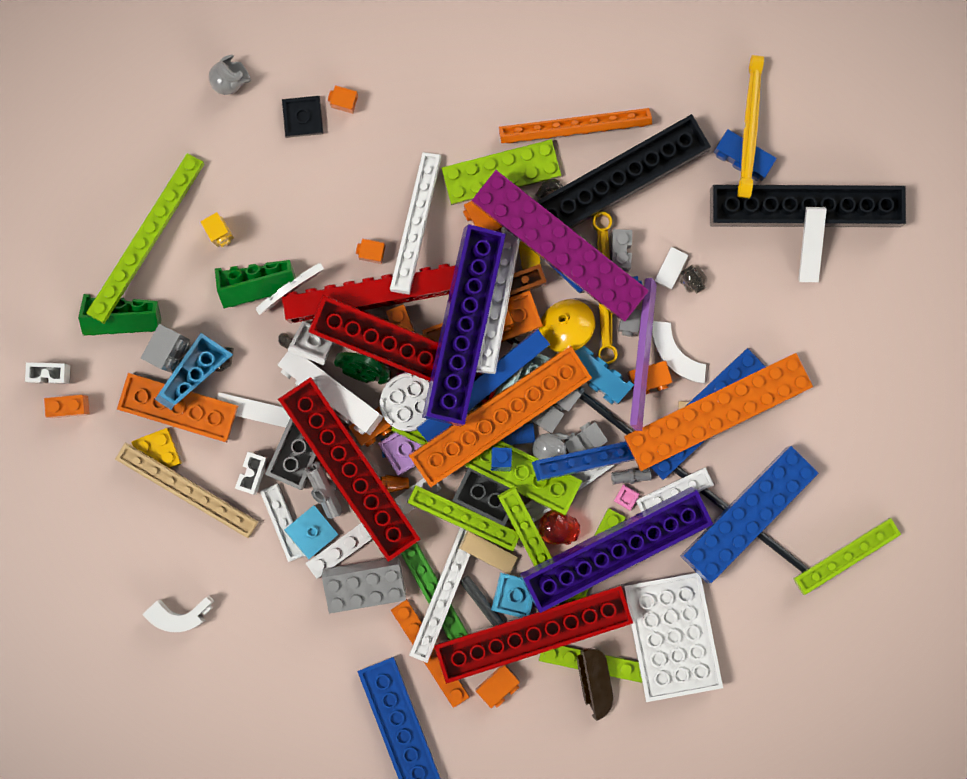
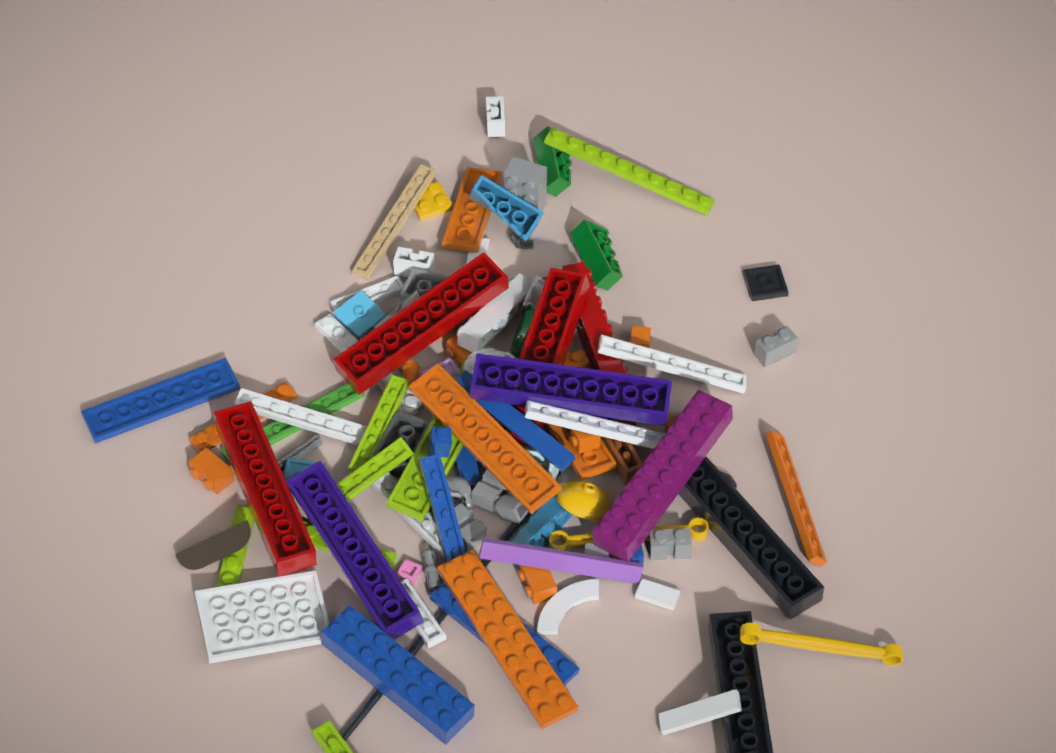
camera: 85 degrees right, 35 degrees down
orange brick [44,395,90,418] -> none
white arch [142,596,214,632] -> none
yellow brick [200,212,234,247] -> none
light grey hair [209,54,251,95] -> none
white tile [256,263,324,315] -> none
light grey brick [322,556,406,614] -> none
orange brick [328,85,358,114] -> none
lime plate [442,139,561,205] -> none
tan tile [459,531,518,574] -> none
clear red hair [538,510,580,545] -> none
clear smoke head [679,265,708,294] -> none
blue brick [714,129,777,181] -> none
none -> light grey brick [754,326,798,367]

